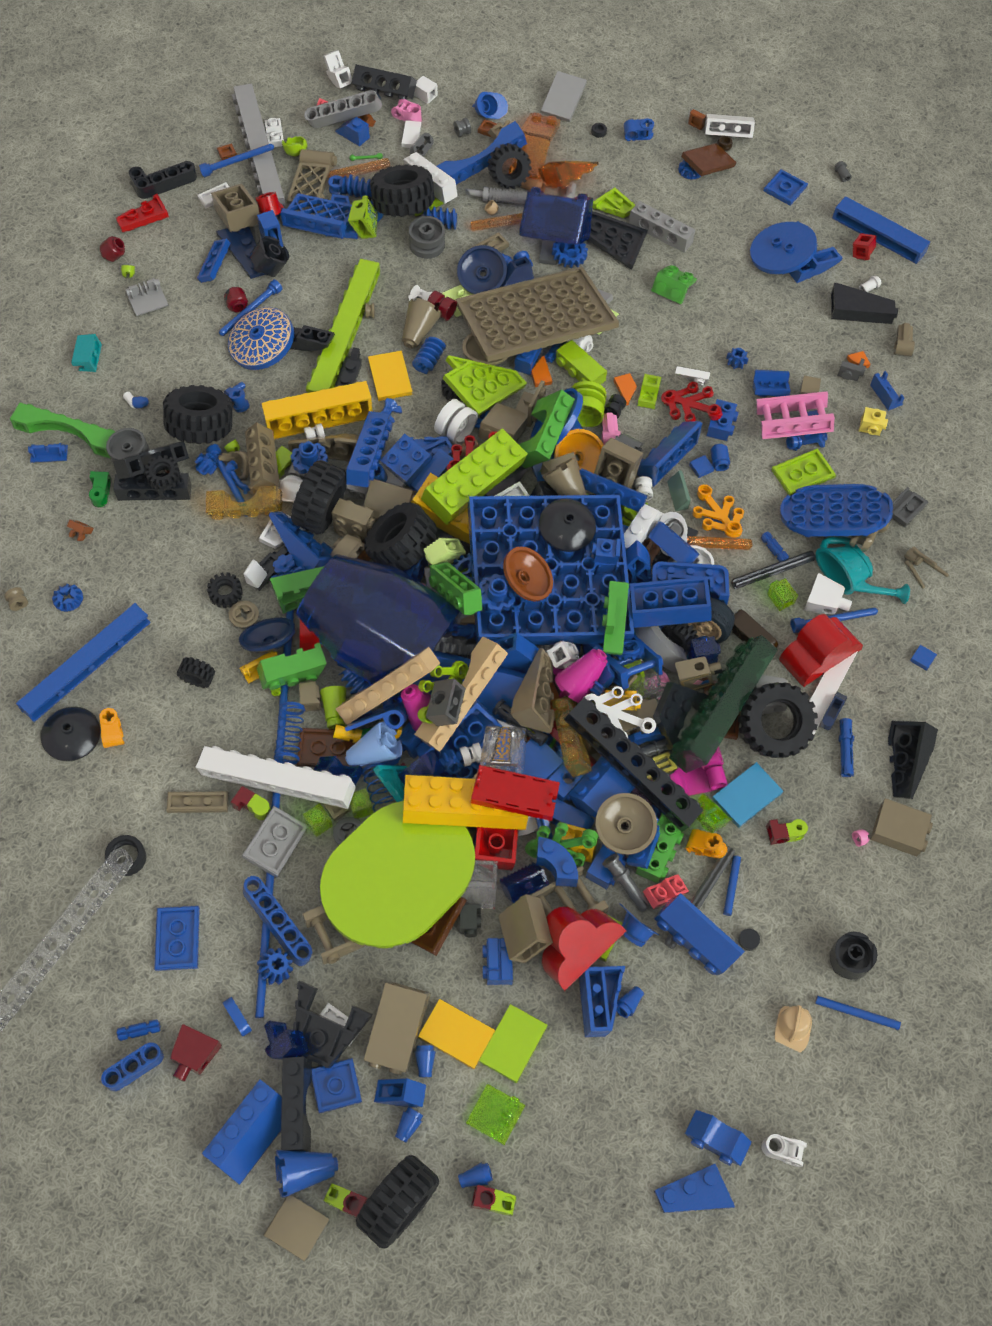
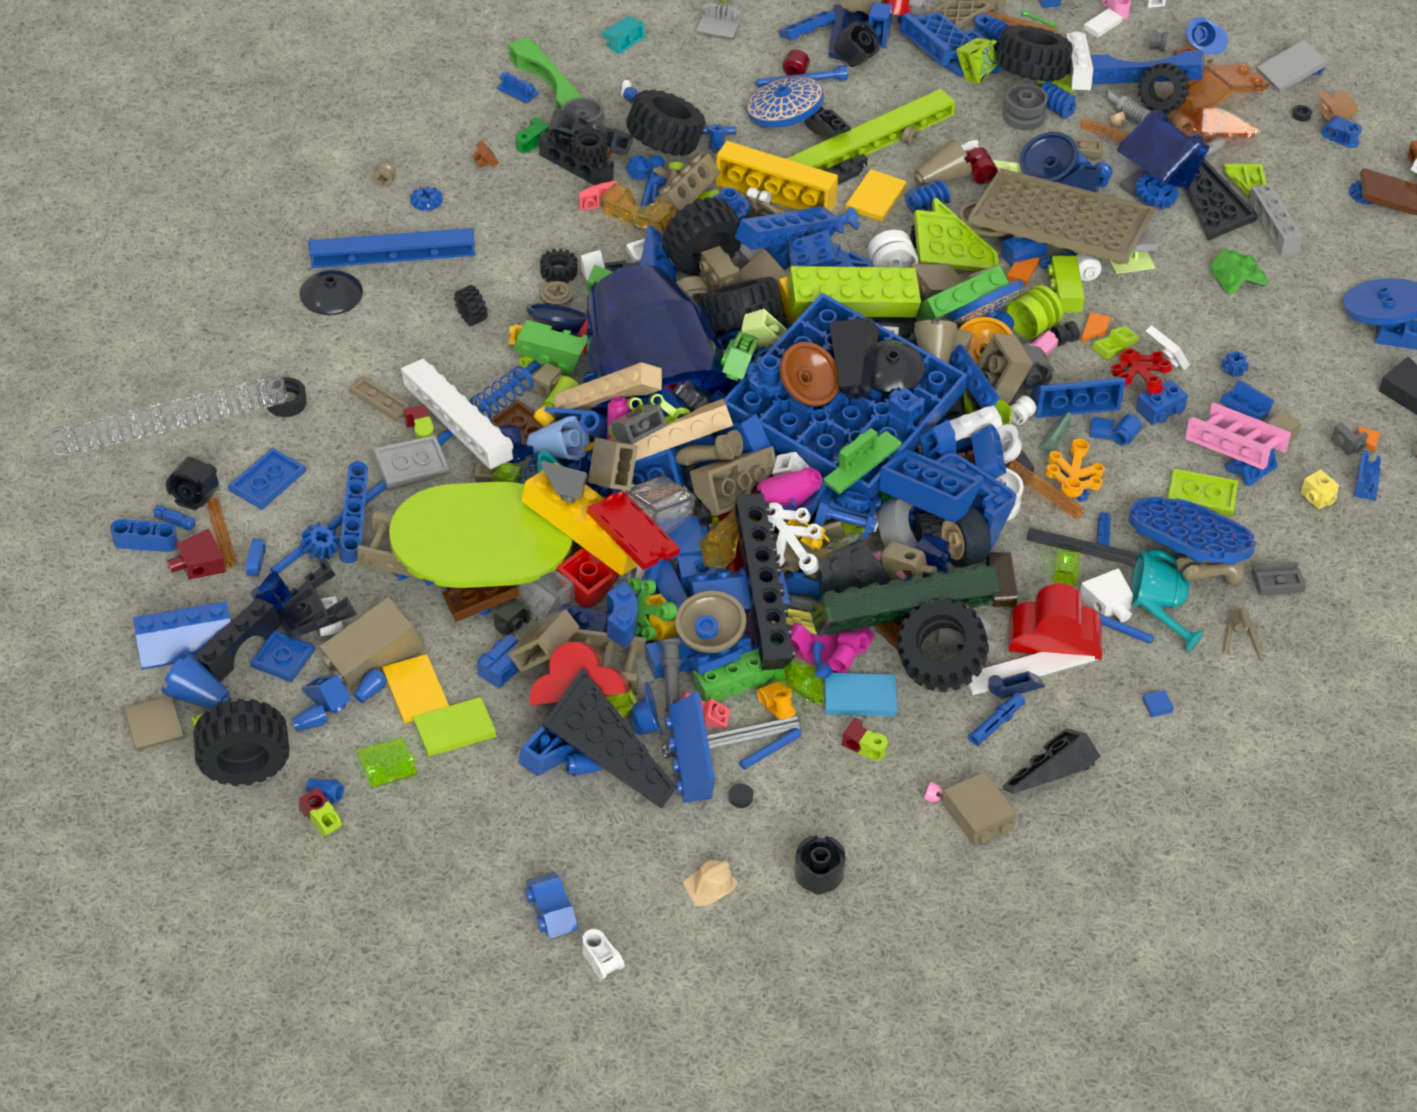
camera: 40 degrees right, 15 degrees down
light orange piece [99,708,125,748] -> none
clear neon green brick [303,803,333,837] -> none
dark grey beam [410,133,434,157] -> none
blue wing [654,1164,735,1213] -> none
blue plate [786,436,802,451] -> none
blue bar [815,996,901,1030] -> none
none -> black brick [166,457,219,510]
none -> clear orange axle [207,498,237,568]
none -> slope [541,461,588,503]
none -> black wing [542,667,676,808]
none -> coral slope [579,181,618,210]
none -> dark tan brick [588,438,638,491]
none -> dark tan piece [676,430,743,467]
none -> blue tile [695,615,719,640]
none -> blue piece [812,641,833,679]
none -> black slope [830,317,879,399]
none -> medium nougat brick [1318,89,1359,121]

